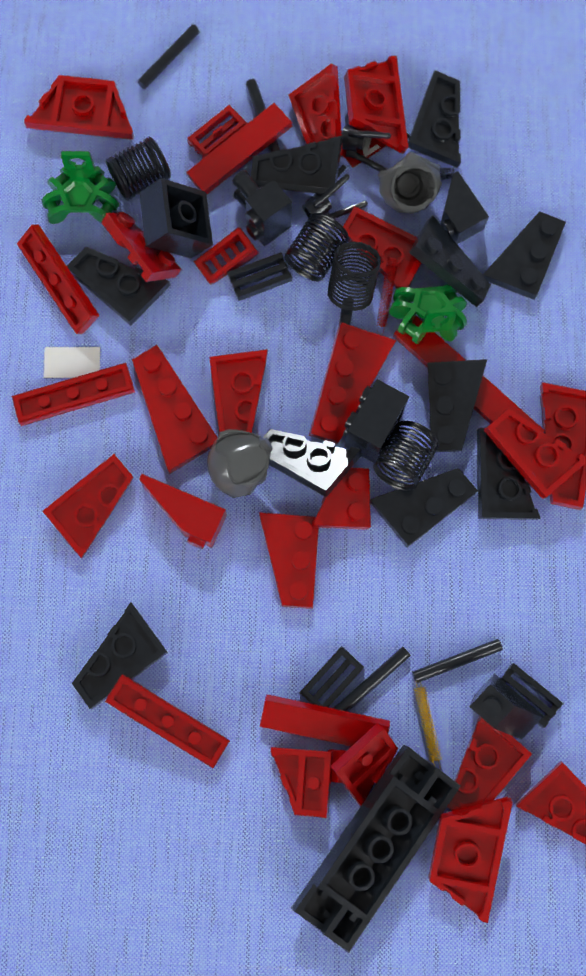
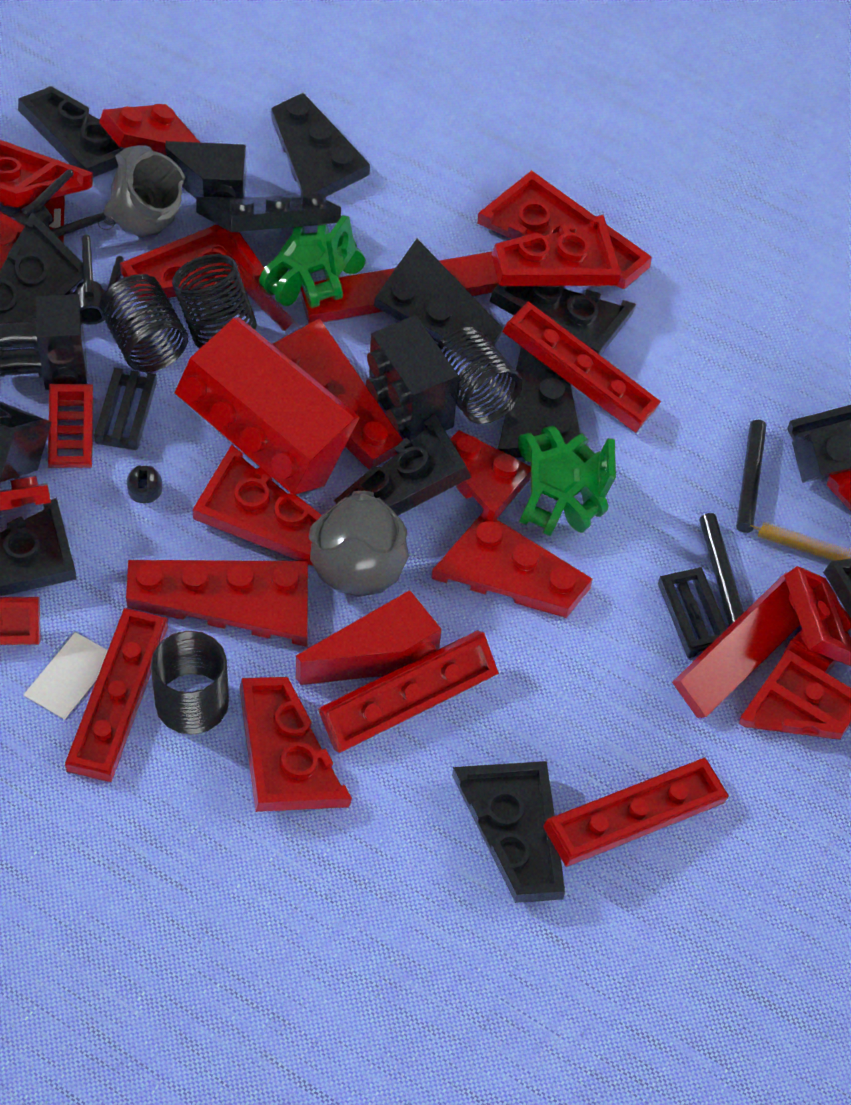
camera: 60 degrees left, 20 degrees down
none -> red wing [99,104,200,156]
none -> black hinge [127,465,162,503]
none -> black piece [151,631,229,734]
none -> red slope [174,317,360,495]
none -> red tile [318,630,499,753]
none -> red tile [502,301,661,433]
none -> green piece [518,426,616,537]

